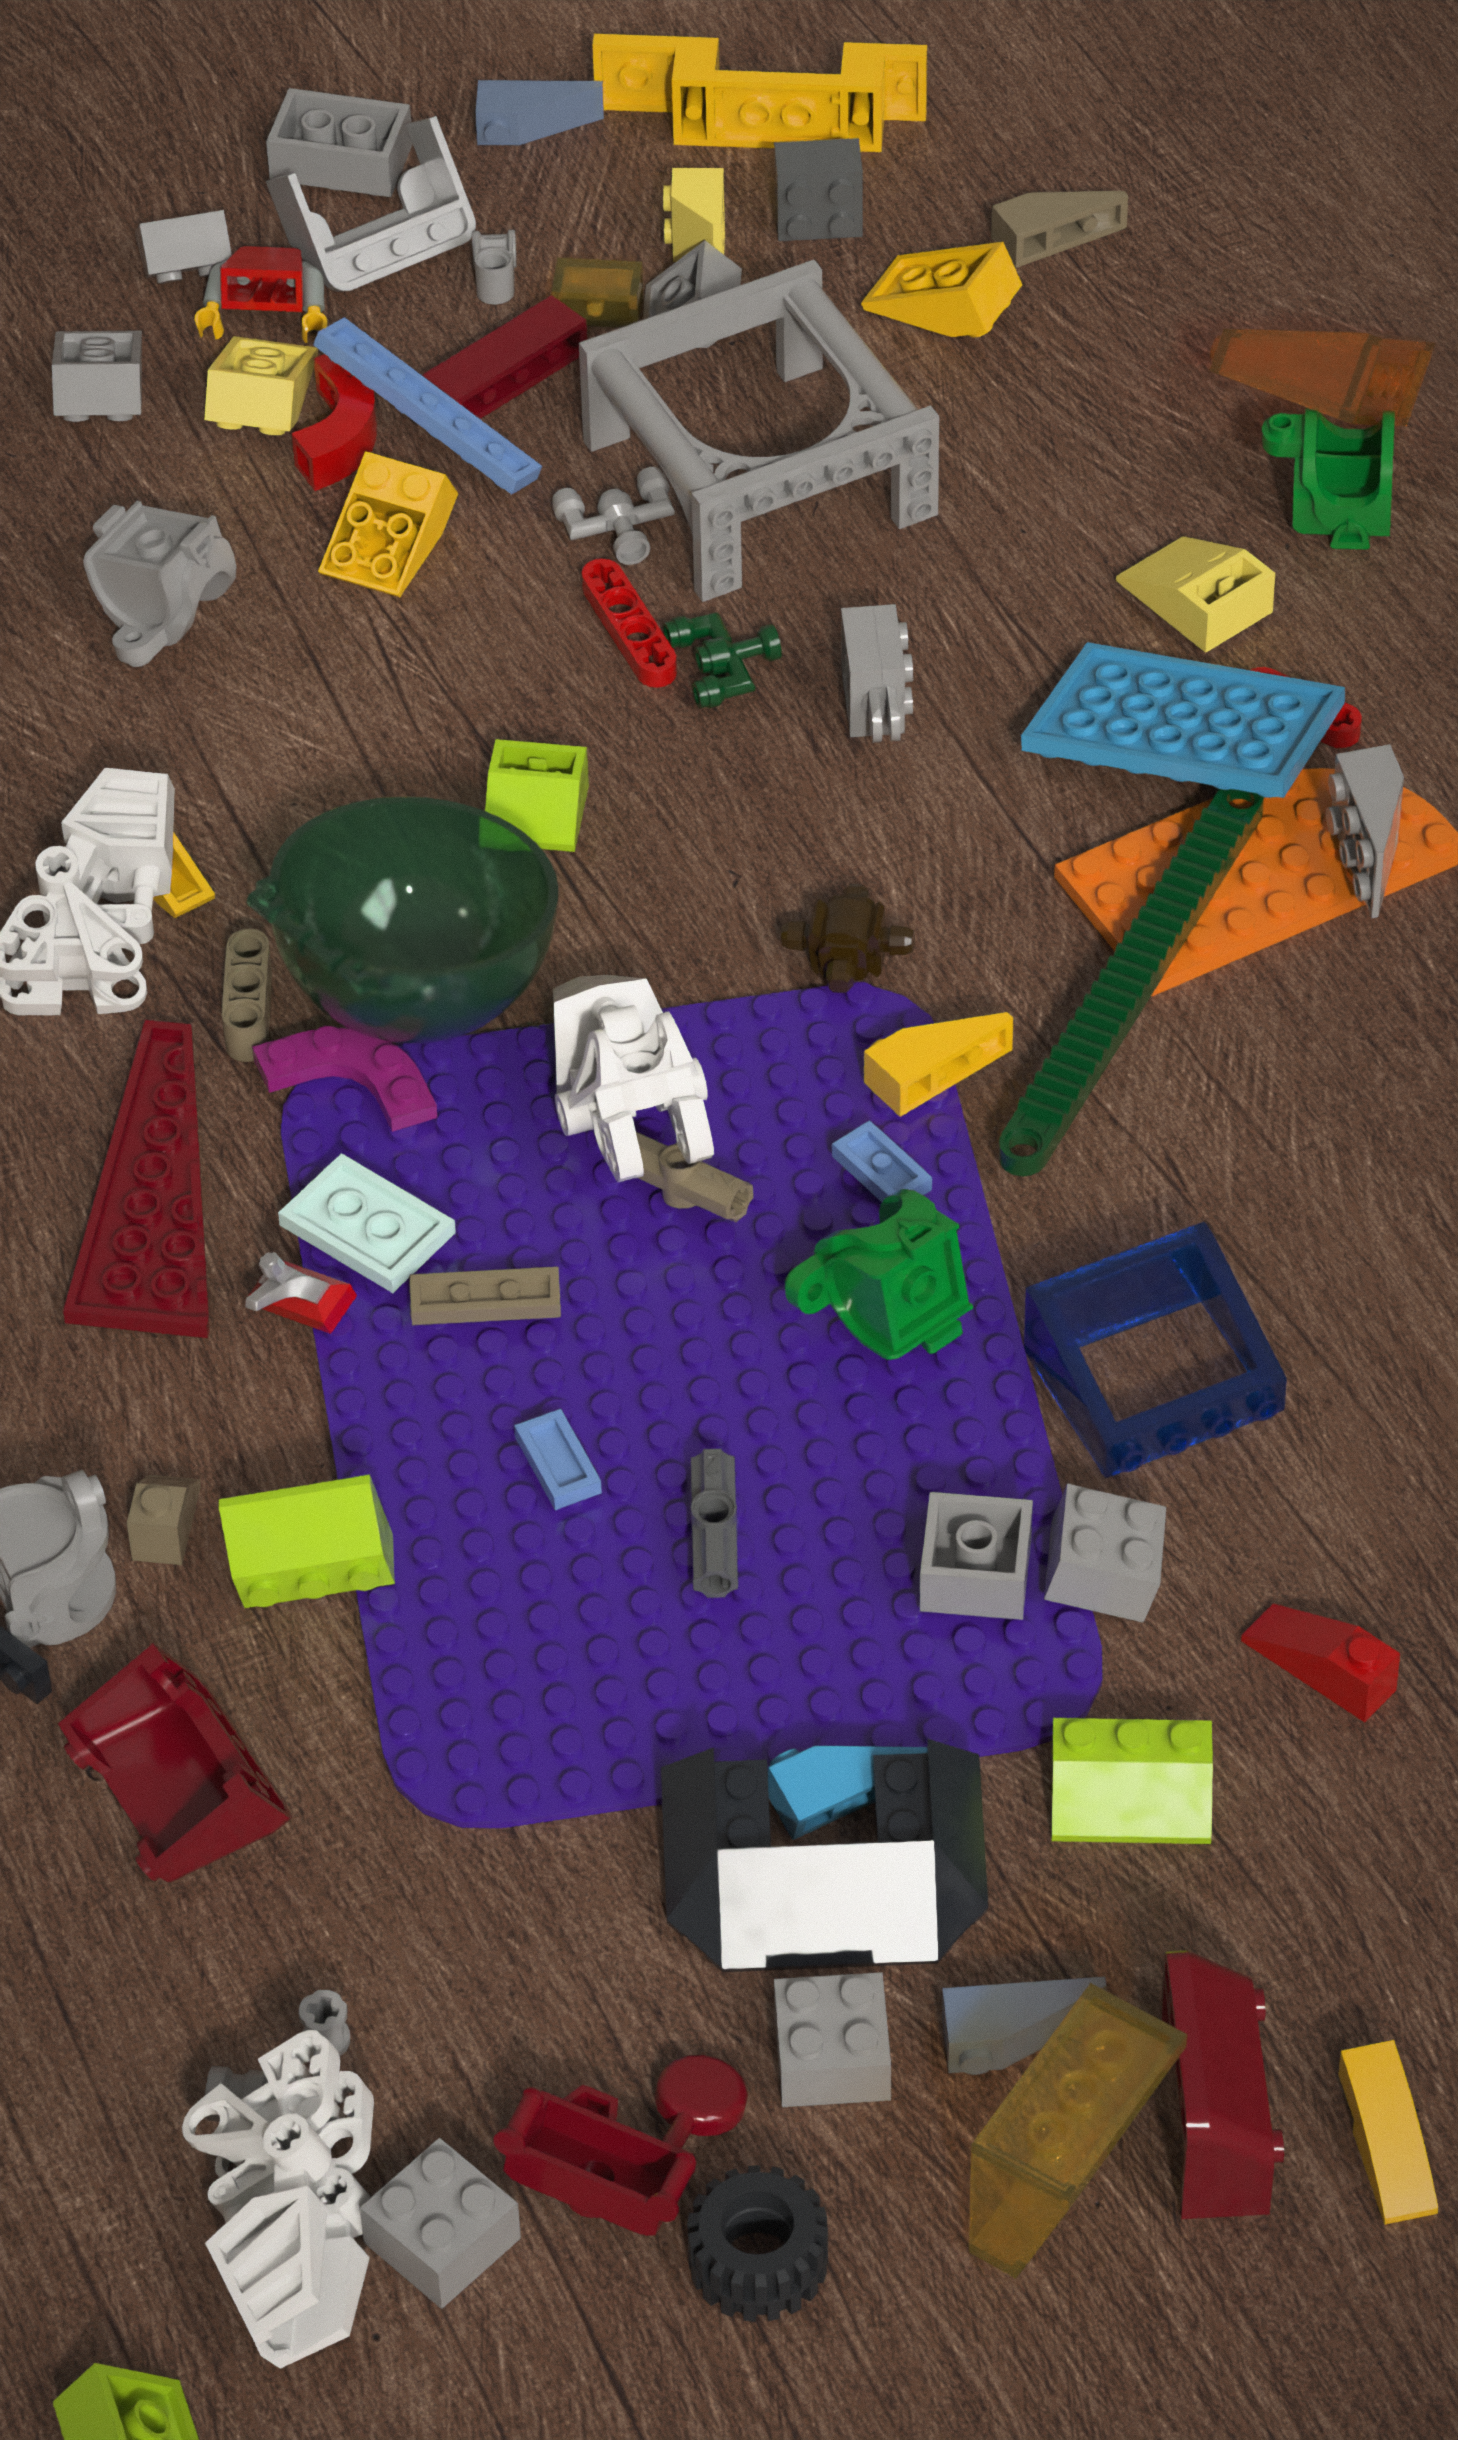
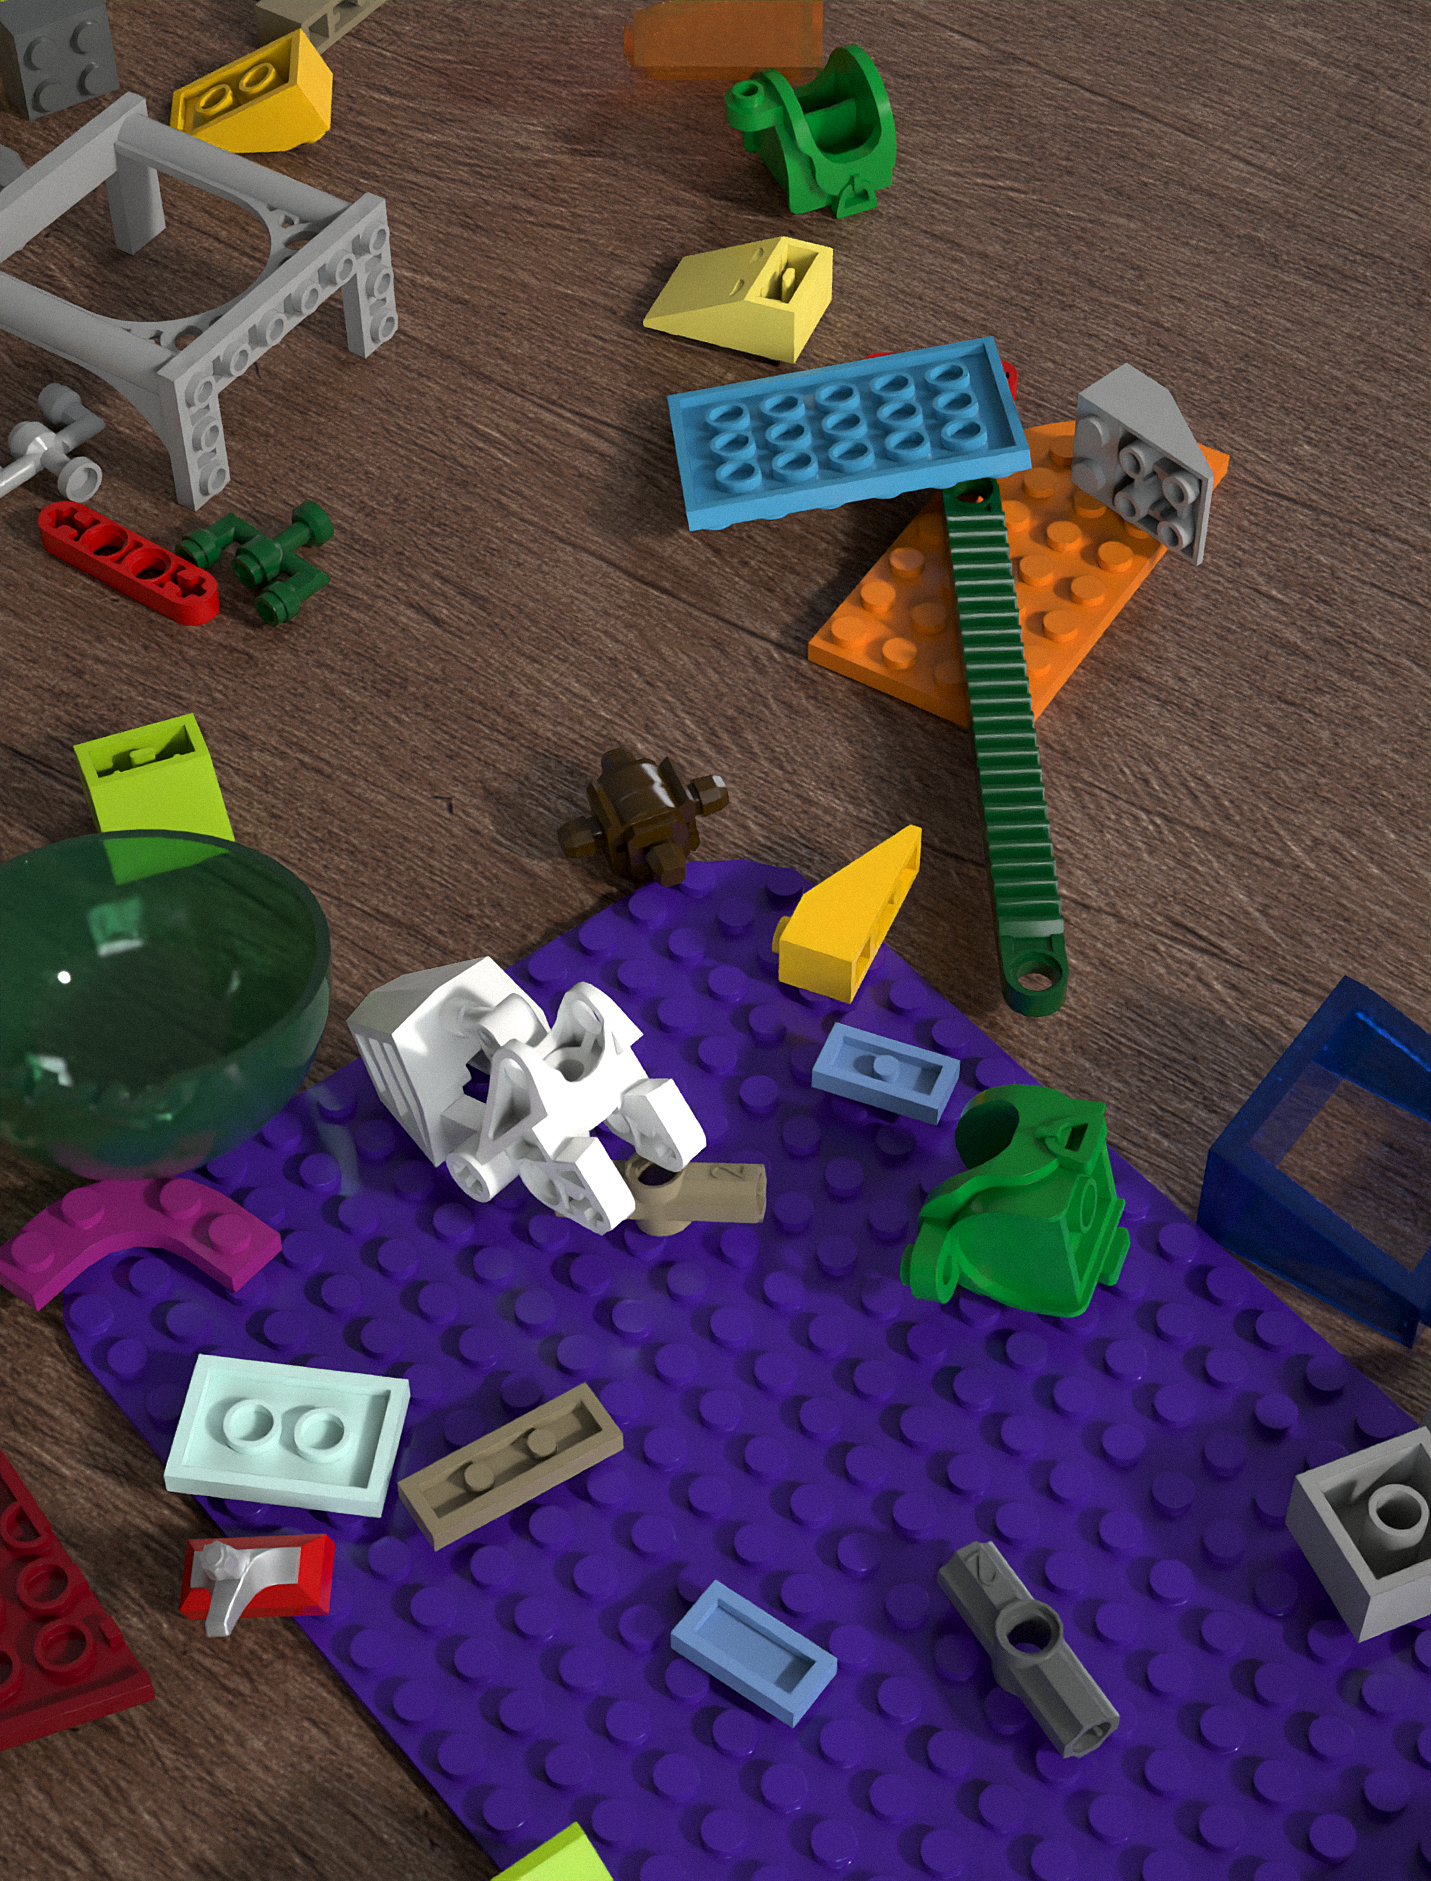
camera: 30 degrees left, 0 degrees up
light grey brick [841,604,913,743] -> none

